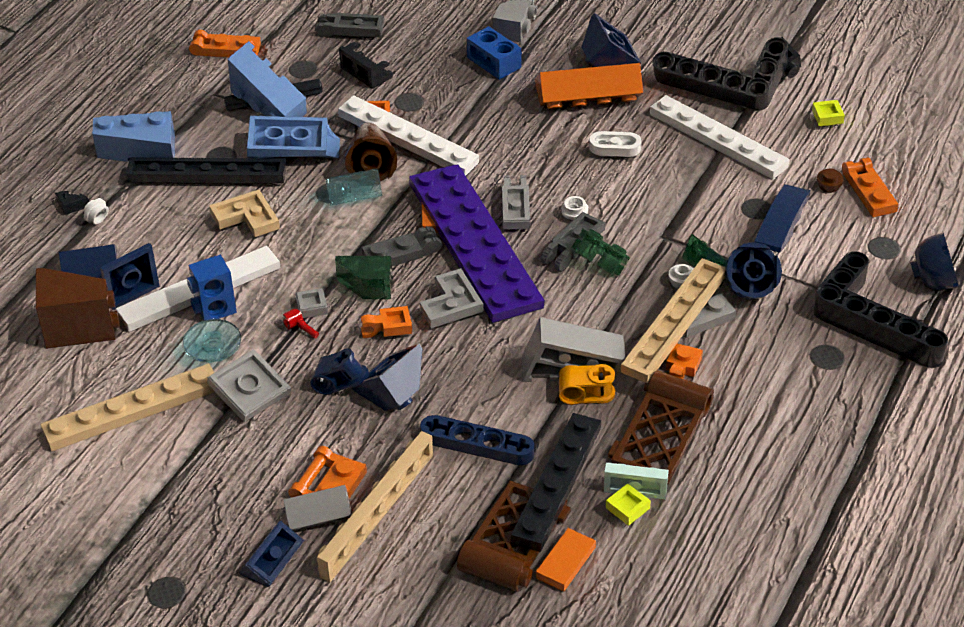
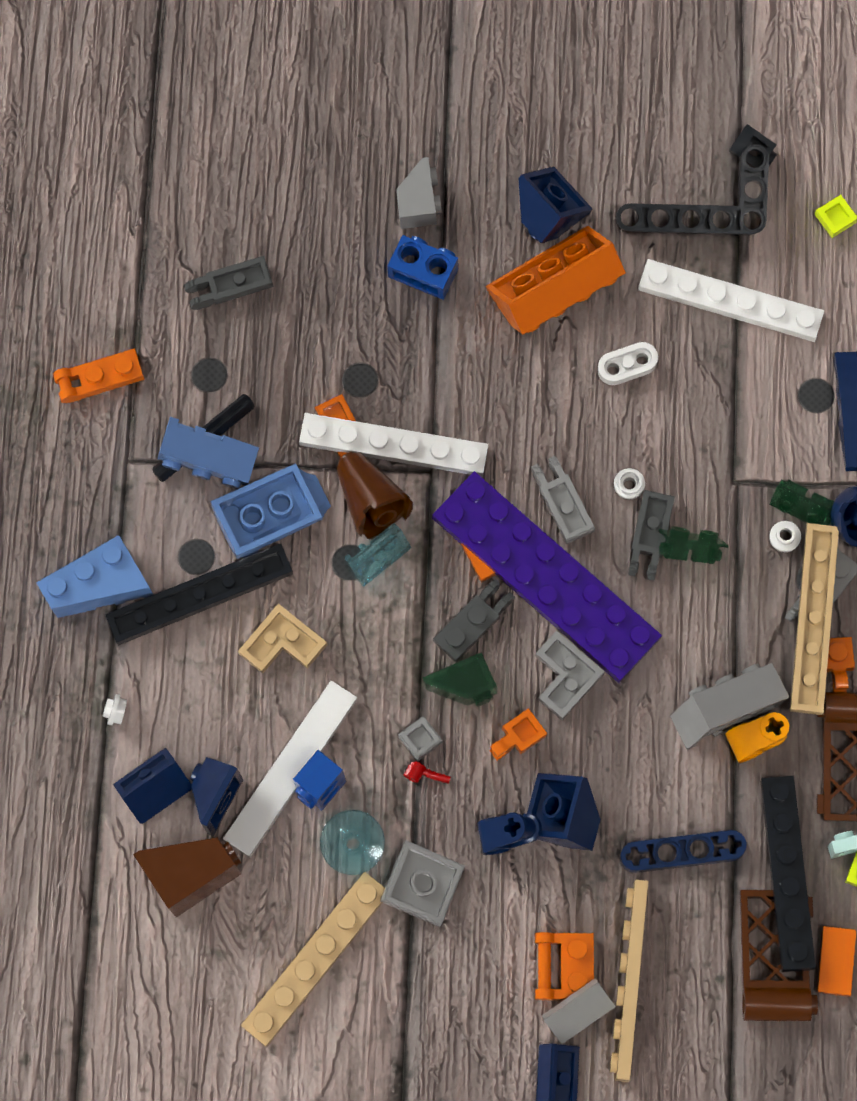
camera: 20 degrees left, 30 degrees up
black tile [55,191,89,215] -> none
black hinge [339,42,393,89] -> none

